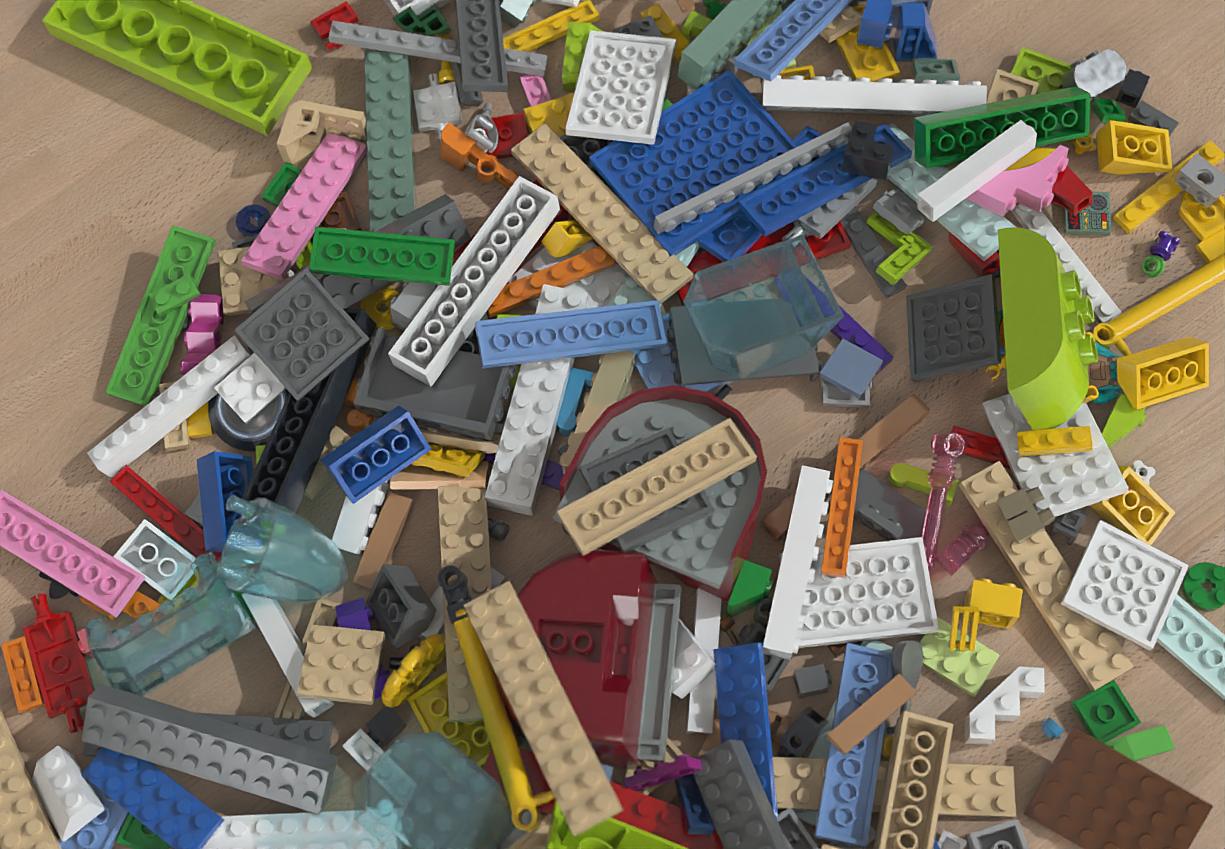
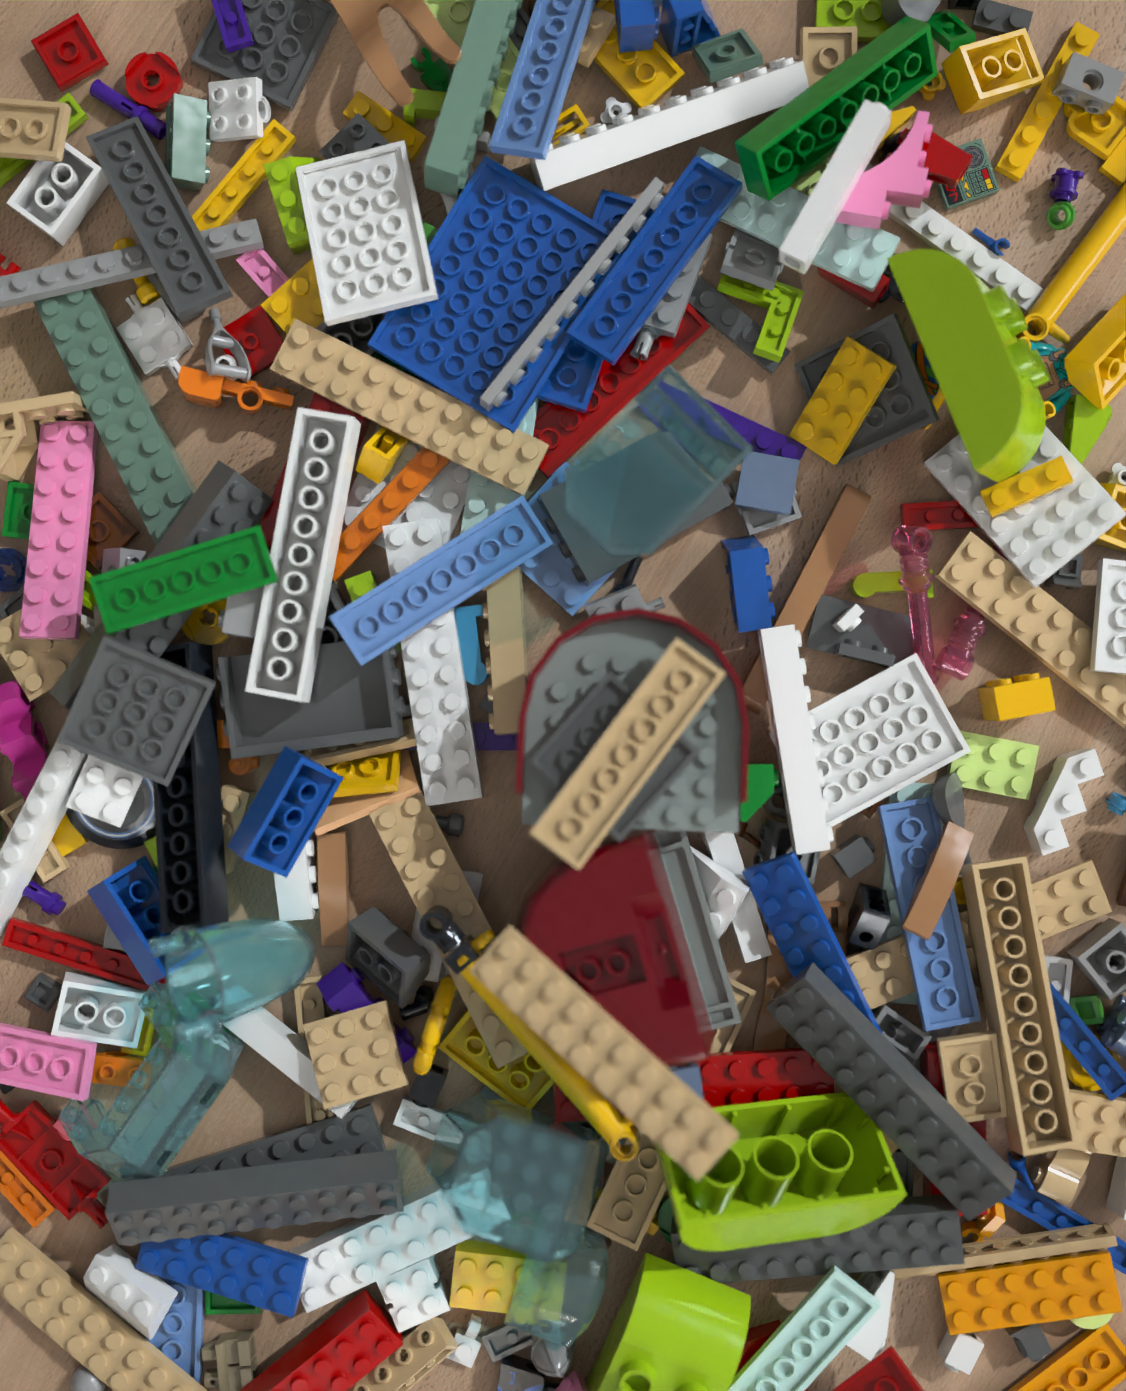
camera: 30 degrees left, 20 degrees up
dark green brick [392,4,452,37] -> none
magenta plate [624,754,702,791] -> none
dark blue plate [674,773,715,835] -> none
orange plate [821,437,863,578] -> none
black brick [842,120,894,181] -> none
yellow tile [949,606,979,651] -> none
dark tan hips [997,487,1055,543] -> none
none -> dark purple animal [22,881,66,916]
none -> dark grey tile [24,972,62,1012]
none -> blue wedge [721,535,775,633]
none -> yellow plate [789,337,897,465]
none -> white plate [832,604,864,633]
none -> blue hand [972,228,1010,257]

